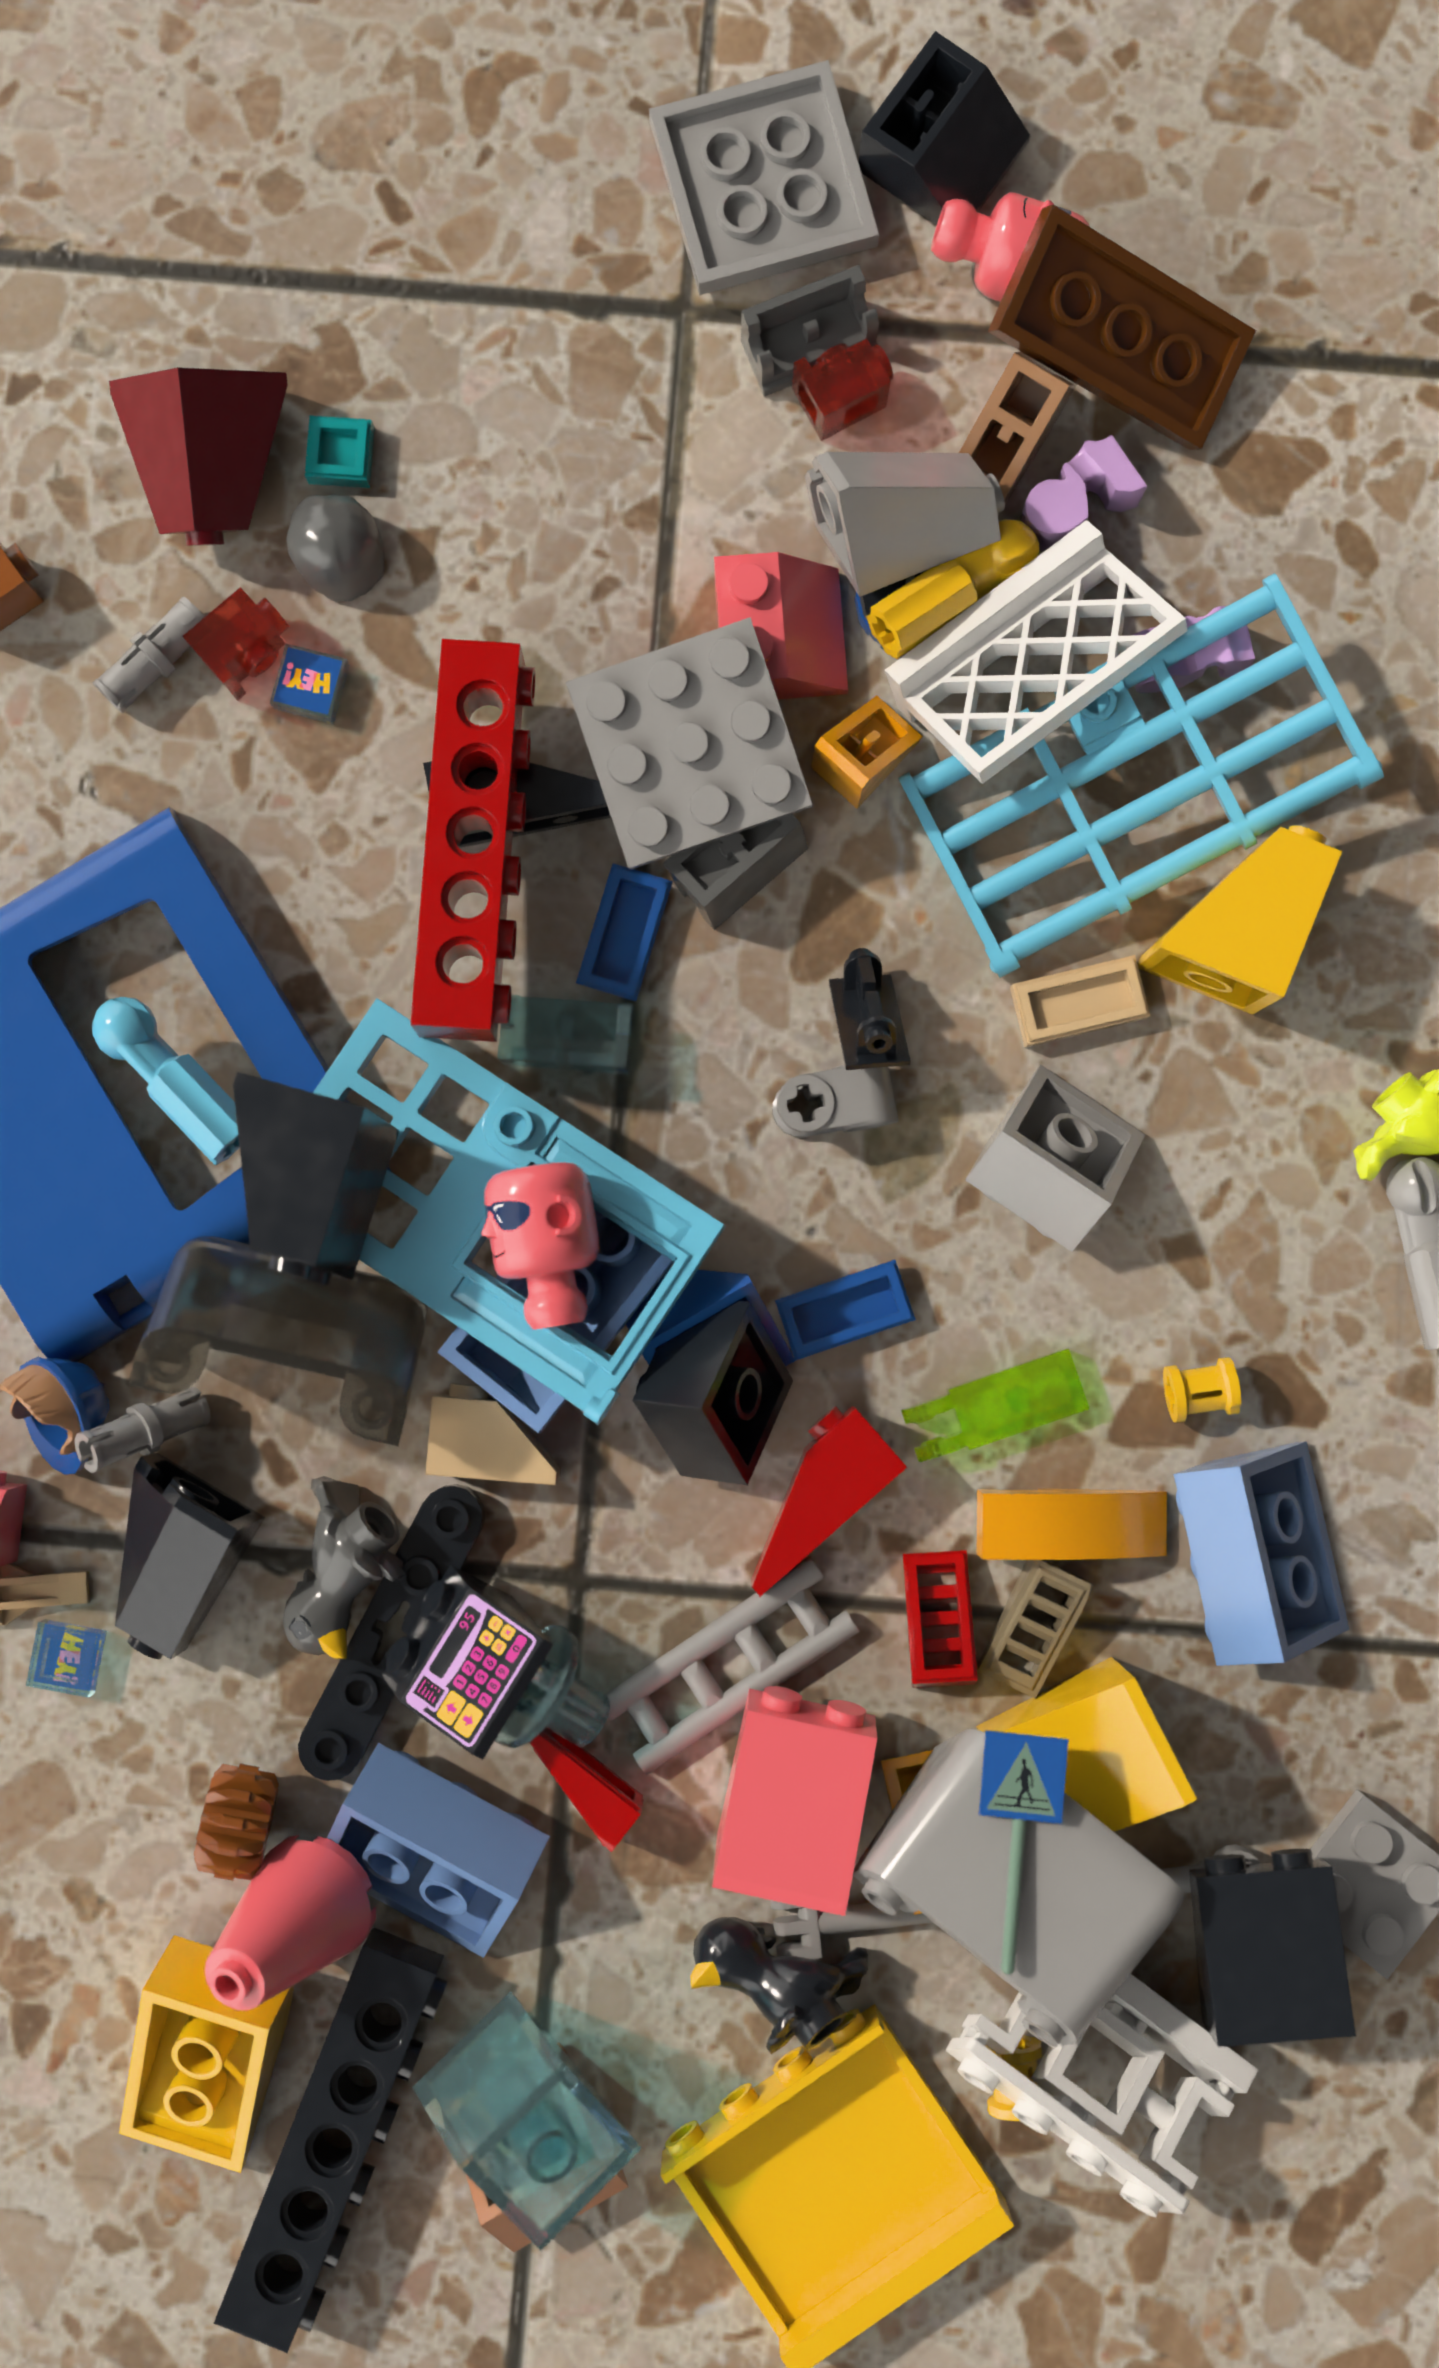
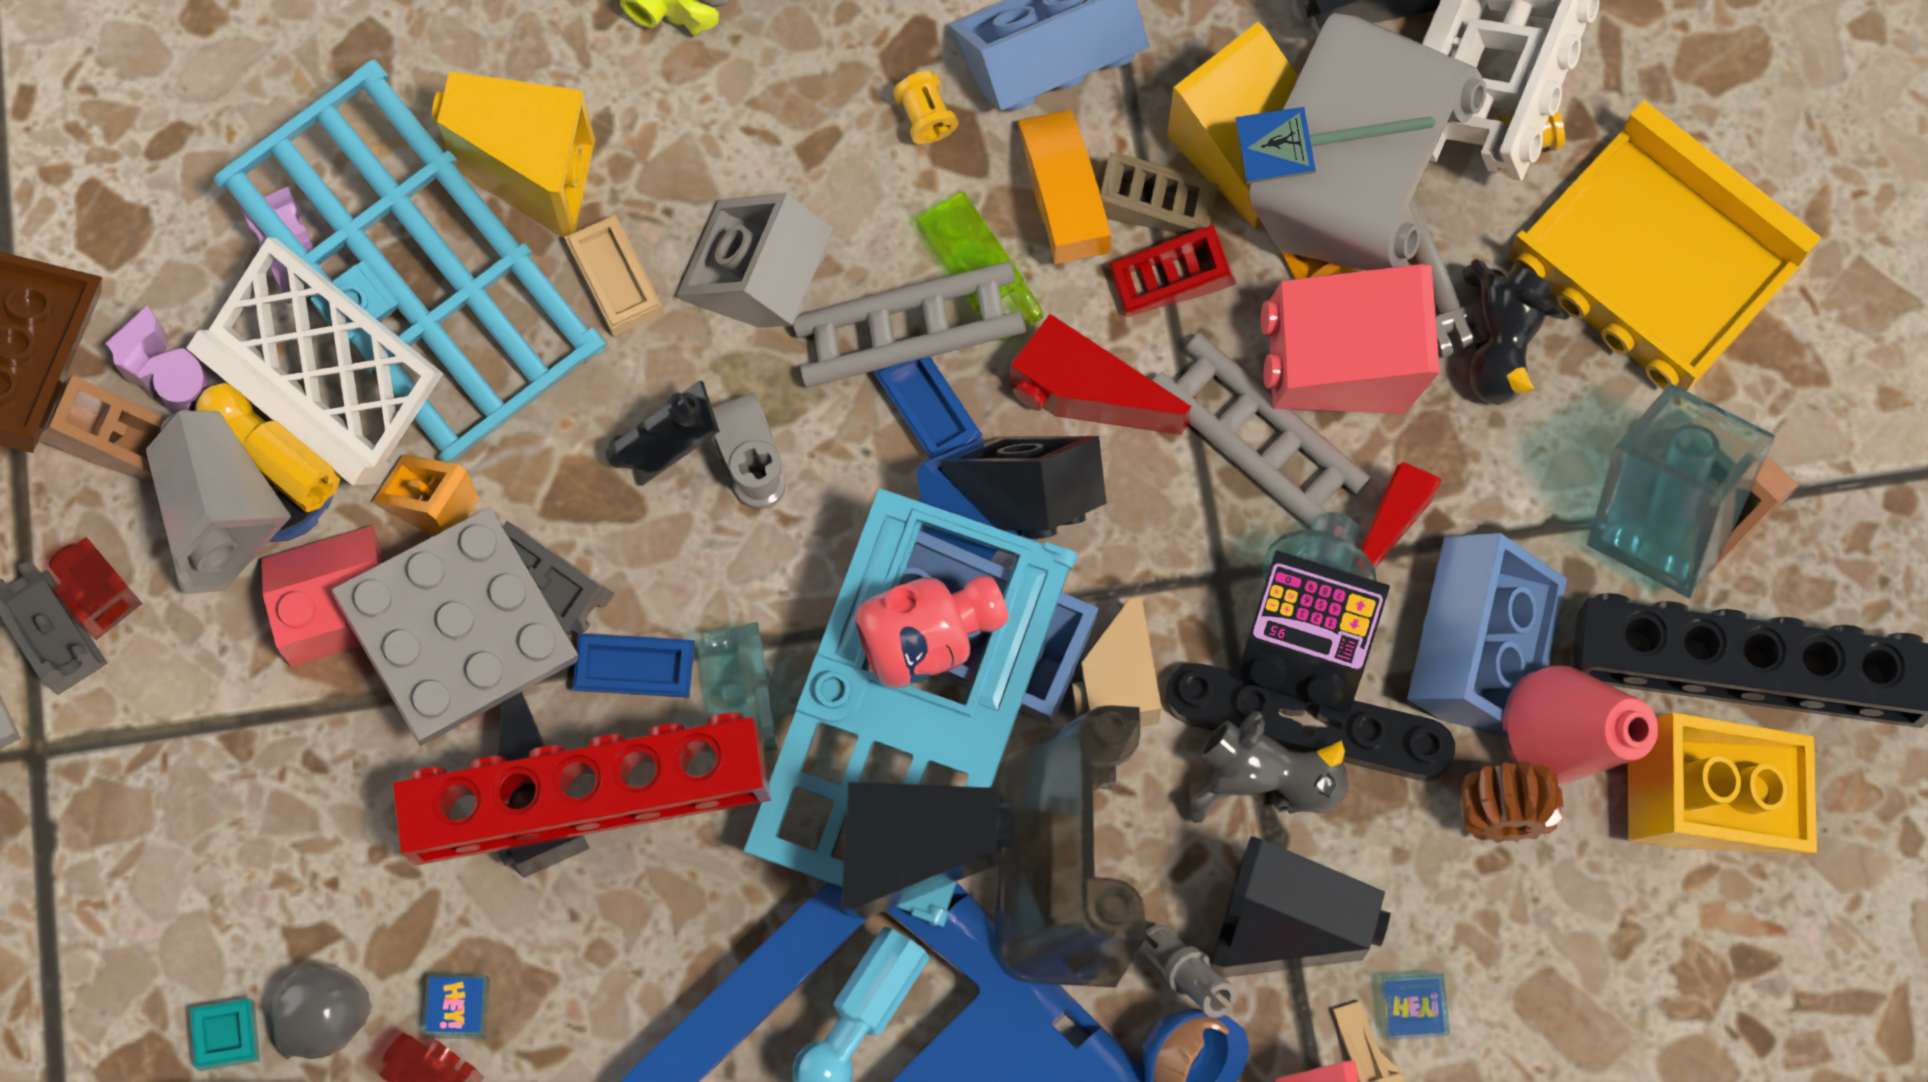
camera: 105 degrees left, 15 degrees down
none -> light grey bar [793,261,1026,388]

